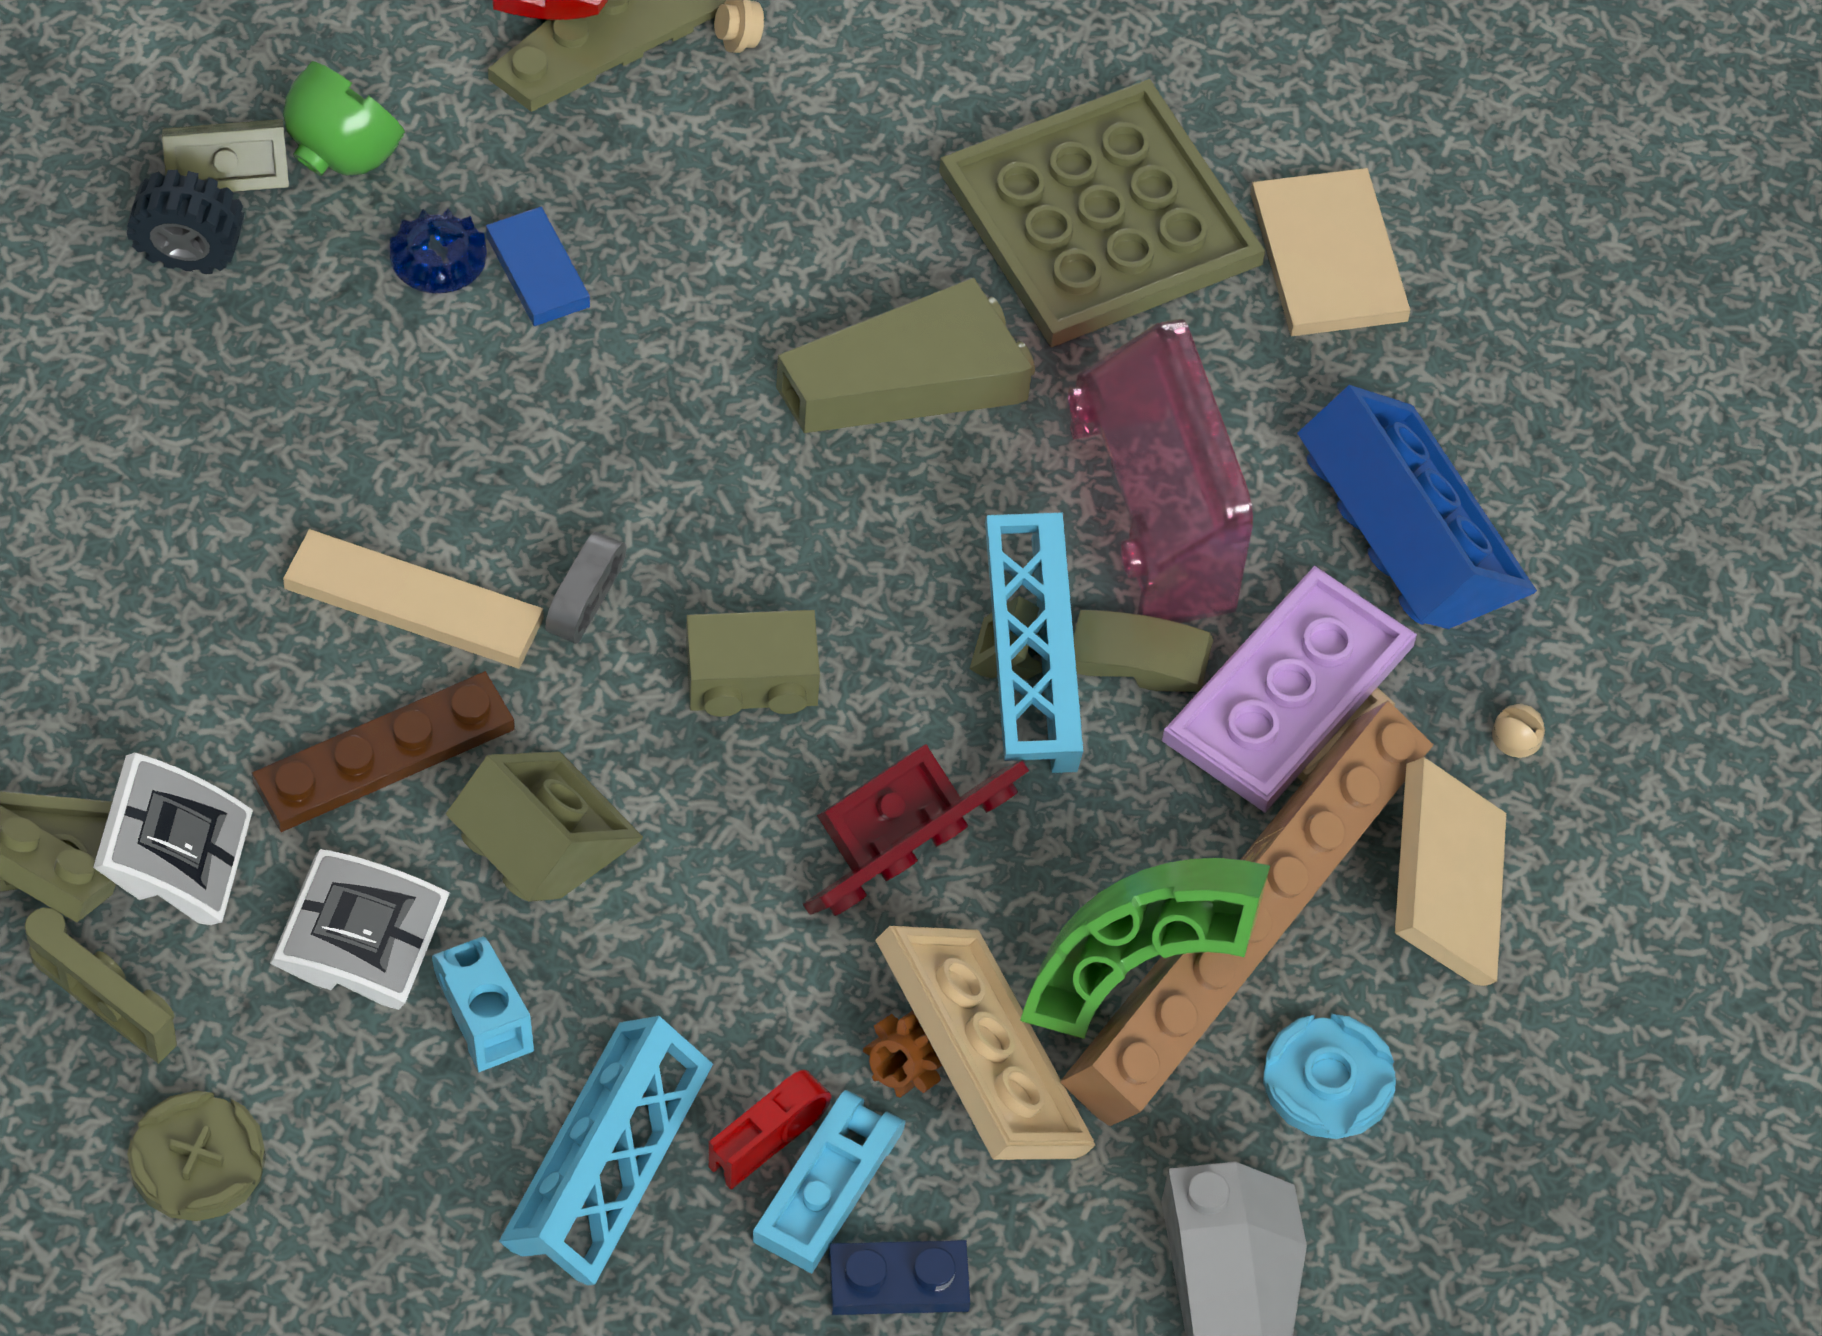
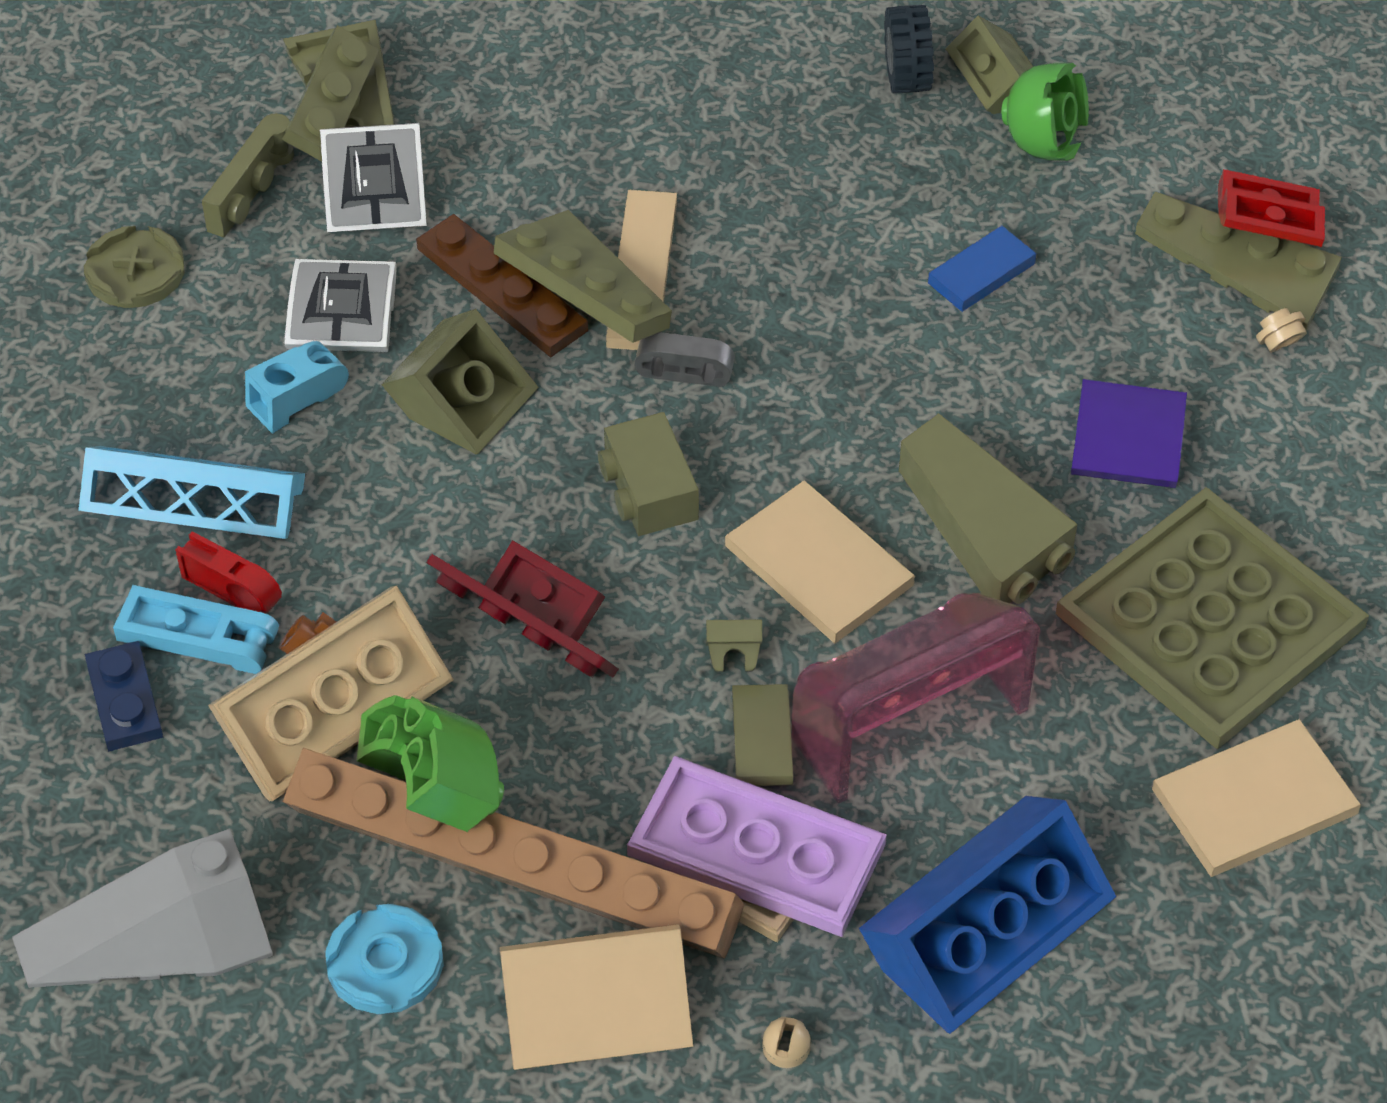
camera: 80 degrees right, 5 degrees down
clear blue gear [390,208,487,293] -> none
medium azure fence [985,512,1083,773] -> none
none -> olive wing [494,210,672,343]
none -> tan tile [725,480,915,643]
none -> dark purple slope [1071,379,1187,488]

